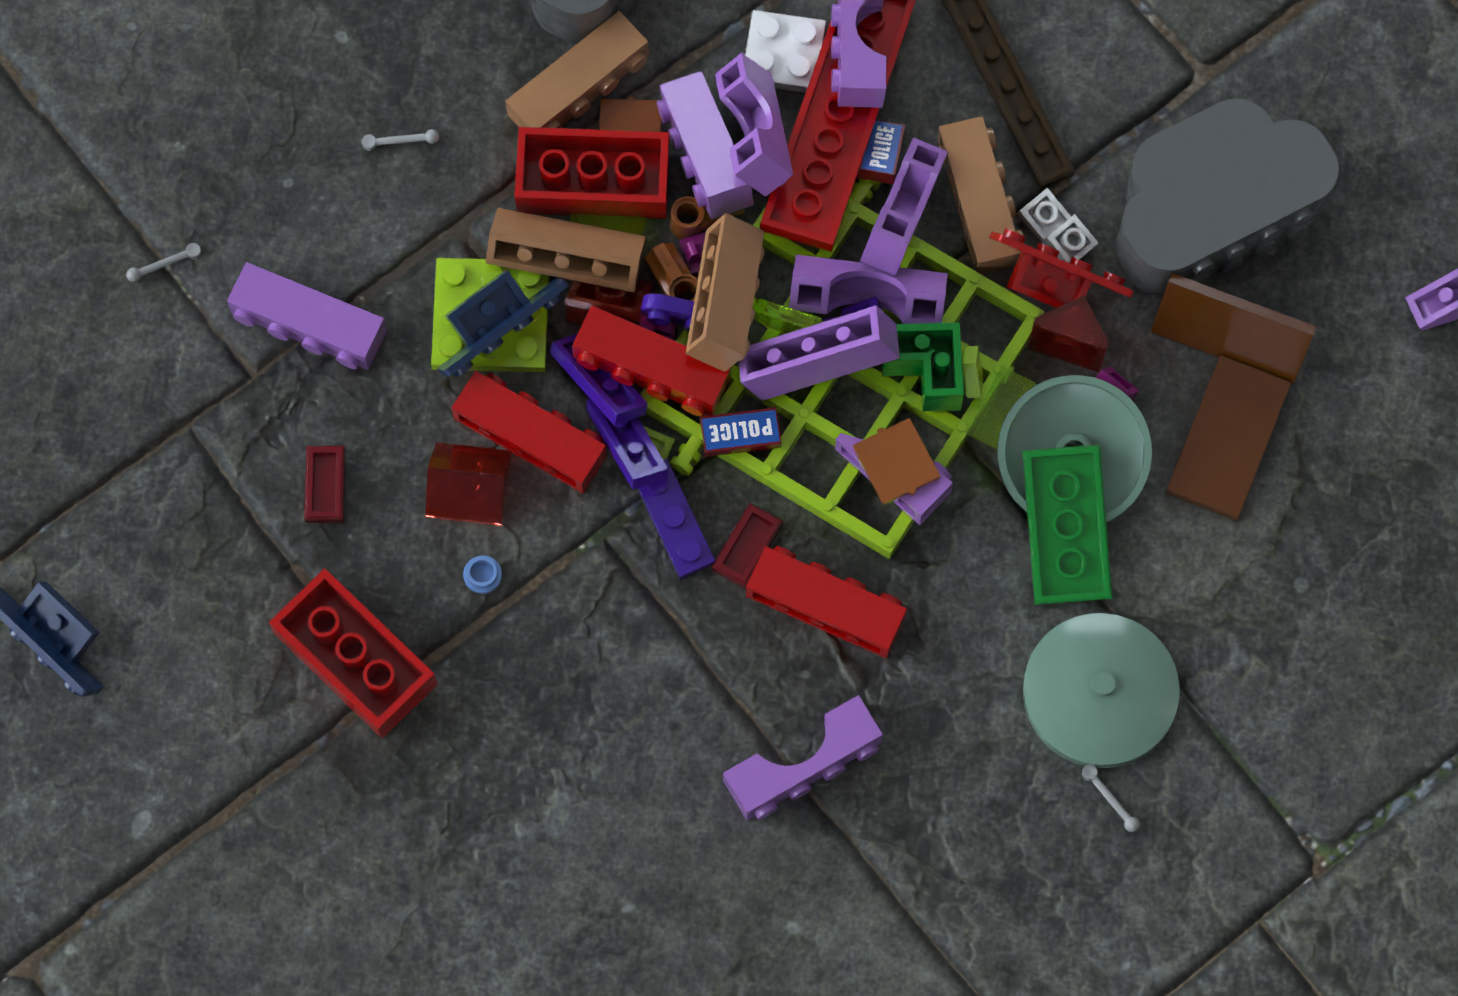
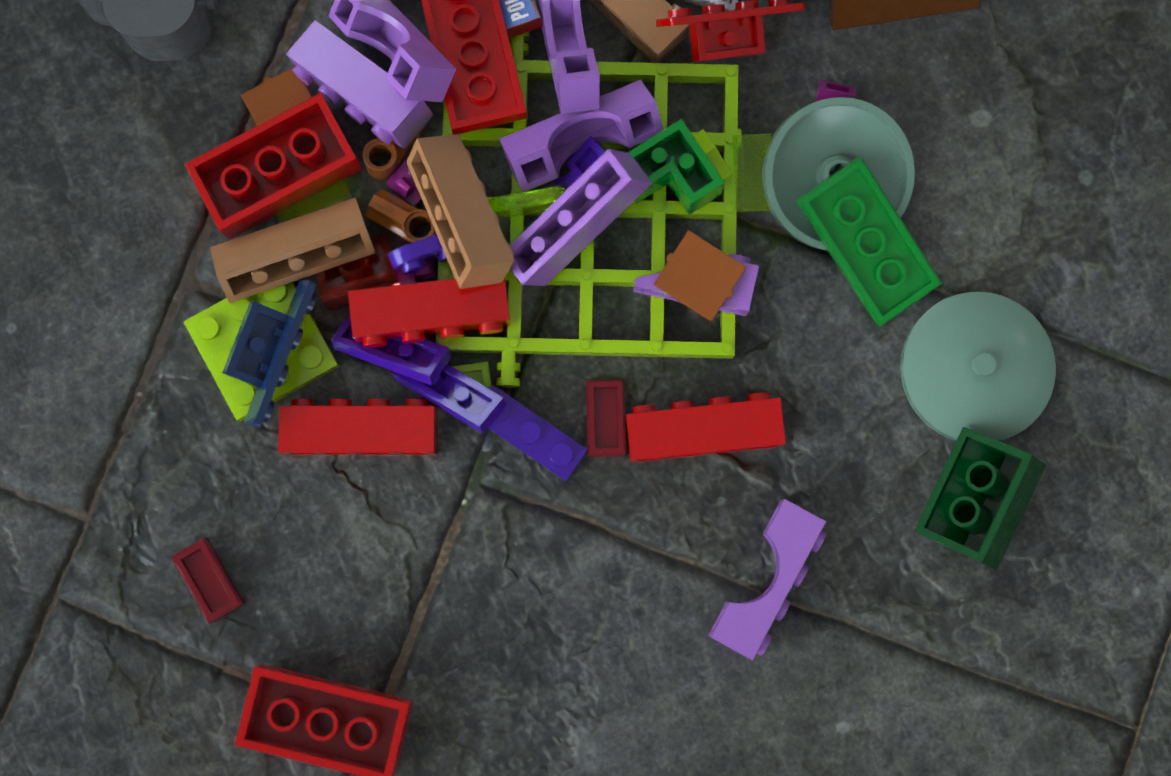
camera: 30 degrees left, 10 degrees up
medium lavender brick [227,262,387,370] -> none
light grey hinge [361,129,439,151] -> none
clear red slope [425,442,512,526] -> none
medium blue plate [463,555,502,594] -> none
medium nougat brick [505,11,649,128] -> none
tile [700,407,782,457] -> none
clear red slope [1028,296,1109,373] -> none
light grey hinge [1082,765,1140,832] -> none
reddish brown tile [1165,355,1291,521] -> none
none -> dark green slope [914,427,1046,570]

